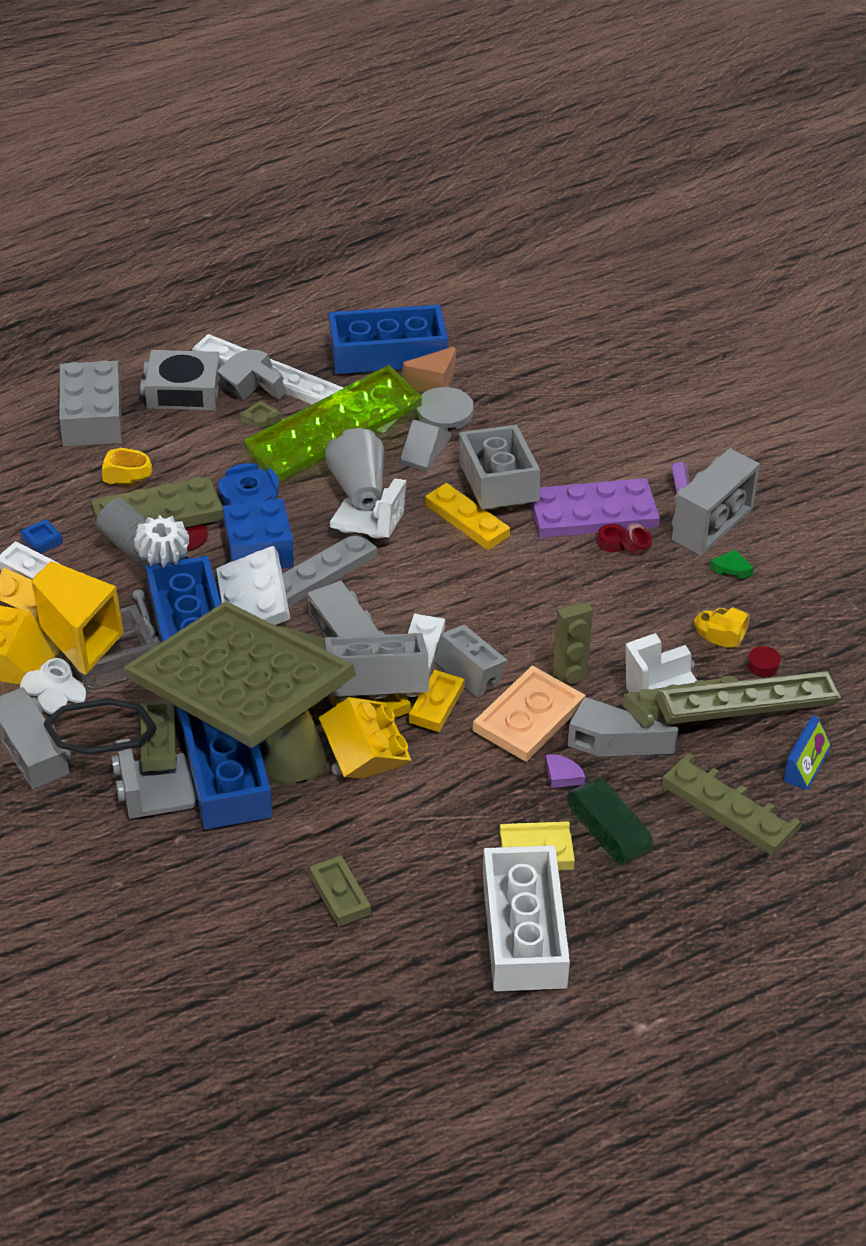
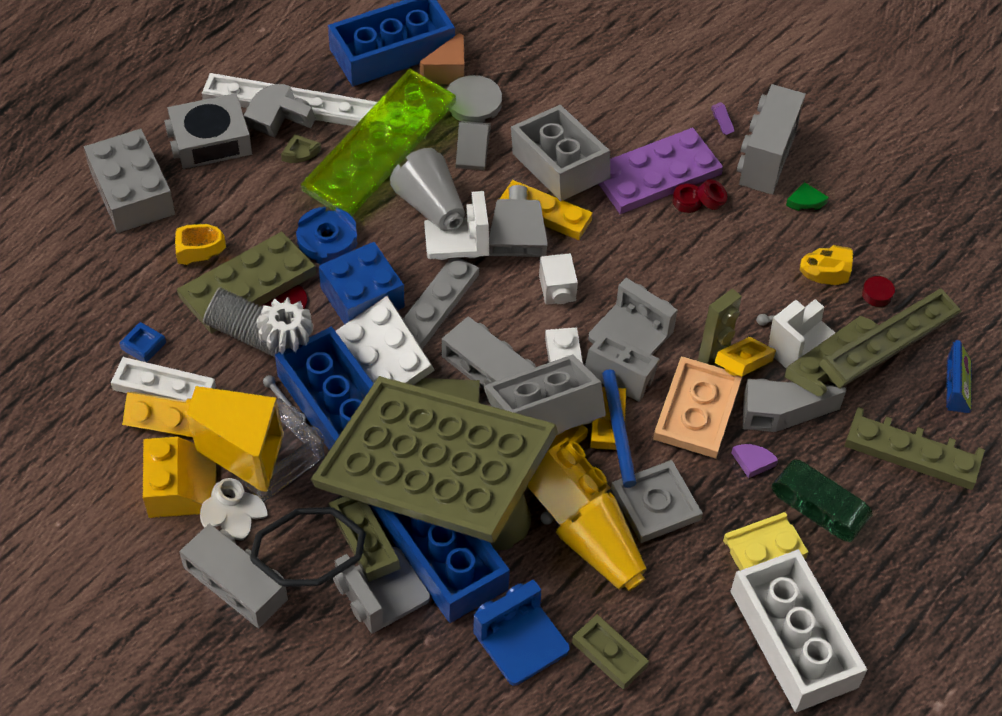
camera: 20 degrees left, 10 degrees up
none -> blue bracket [473,579,569,686]
none -> light grey torso [489,185,547,257]
none -> white brick [539,253,578,305]
none -> yellow cone [556,492,647,591]
none -> light grey bracket [588,278,678,355]
none -> blue bar [602,369,637,488]
none -> light grey plate [611,460,703,543]
none -> yellow plate [714,337,776,377]

